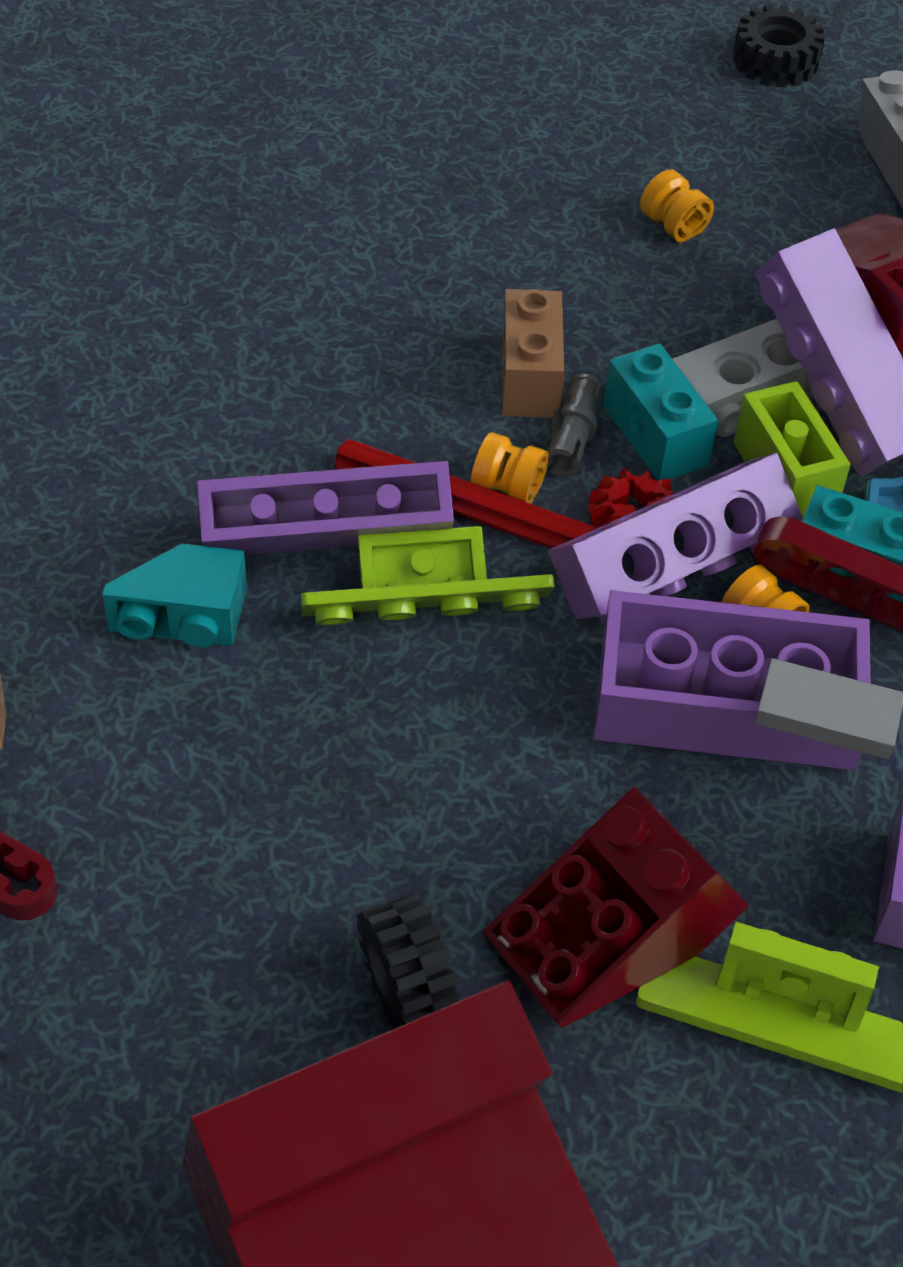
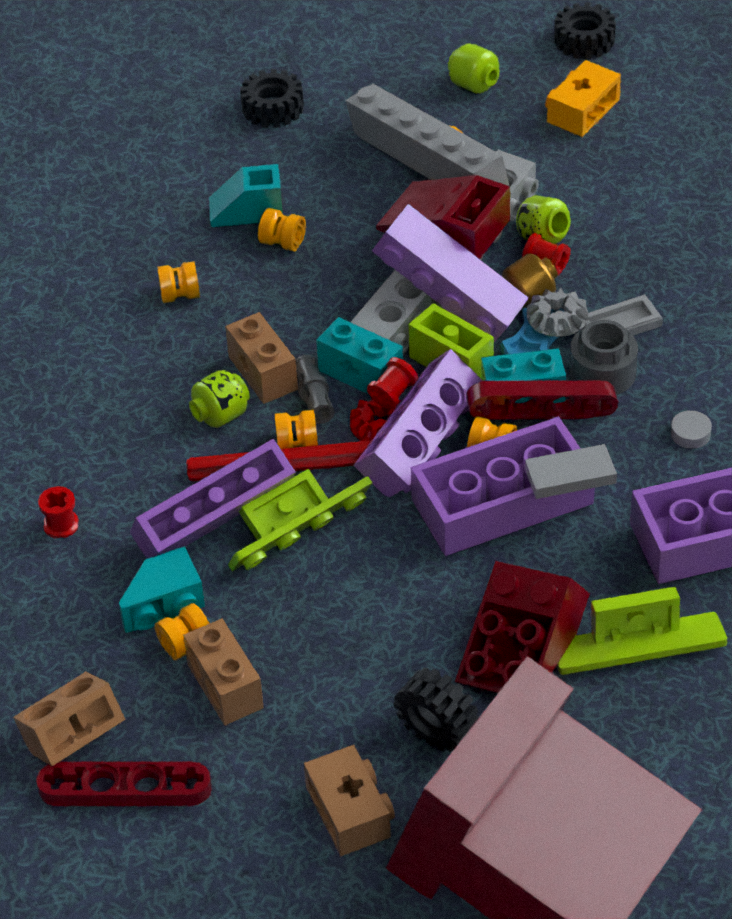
camera: 25 degrees left, 5 degrees down
none -> red bush [38,486,79,538]
none -> light orange wheel [154,603,209,660]
none -> light orange wheel [157,261,200,303]
none -> medium nougat brick [183,618,264,726]
none -> lime head [189,370,250,428]
none -> teal slope [209,164,283,227]
none -> medium nougat brick [304,745,395,857]
none -> red bush [367,357,419,409]

